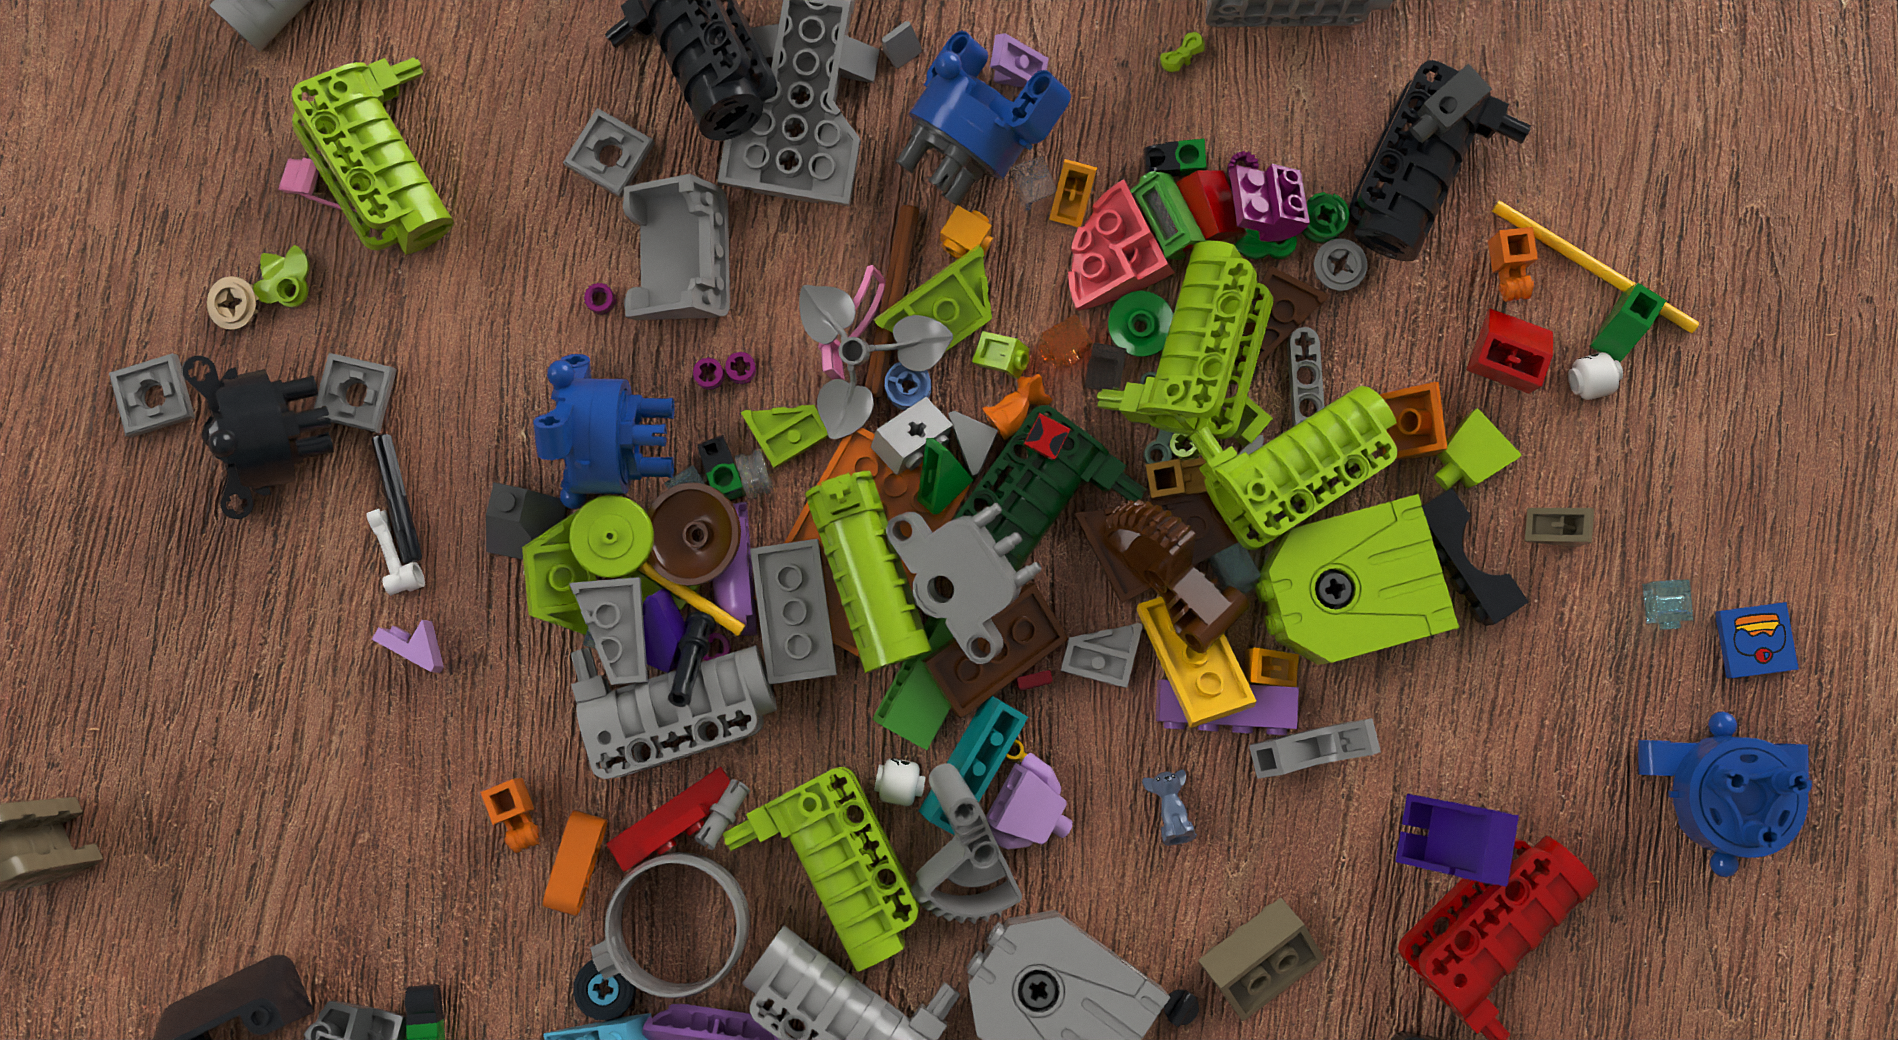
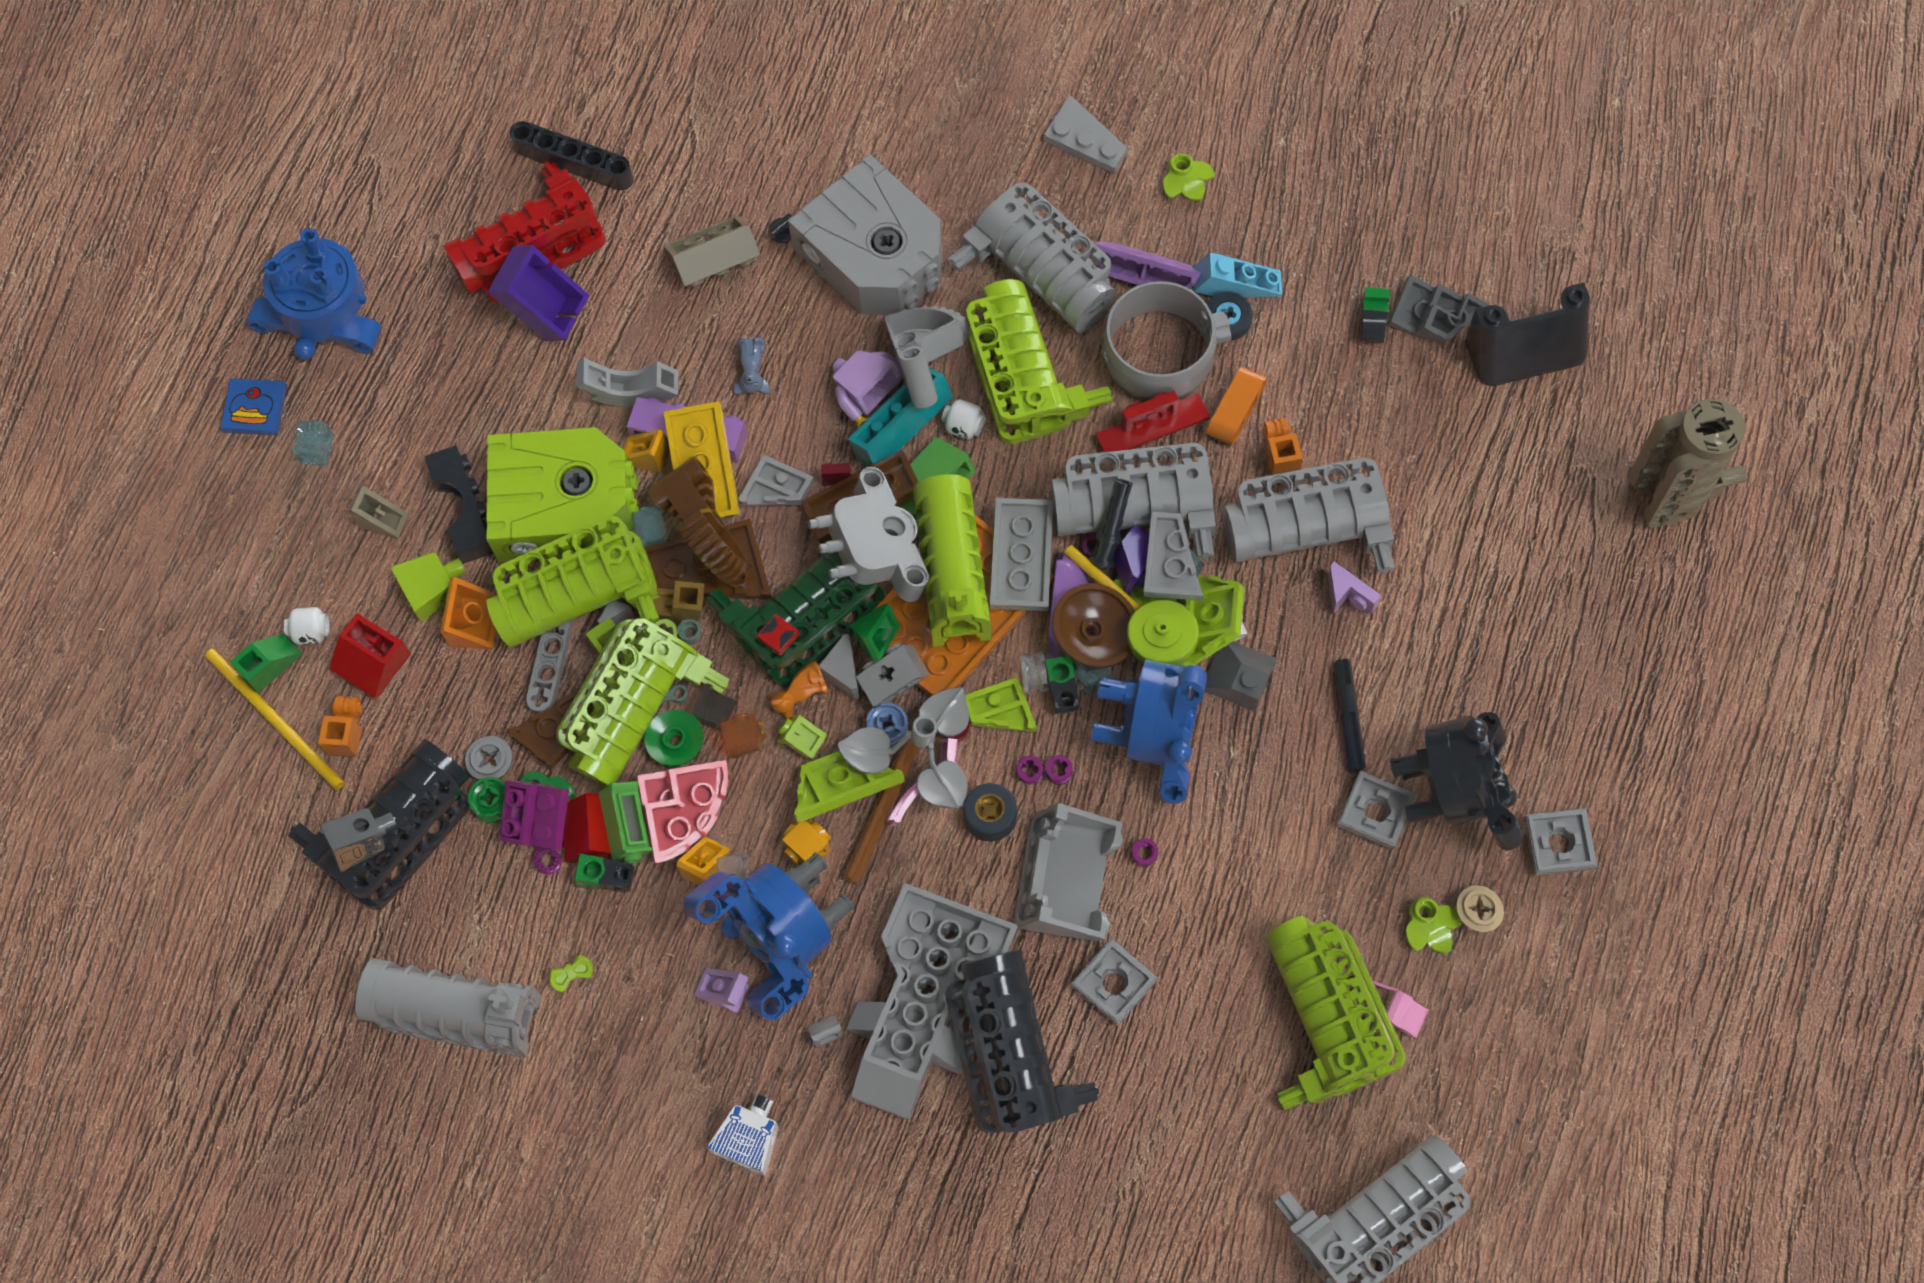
camera: 165 degrees left, 15 degrees down
white brick [367,509,425,596] -> none
light grey pin [695,779,750,850] -> none
none -> black wheel [963,783,1017,842]
none -> light grey piece [1222,458,1395,574]

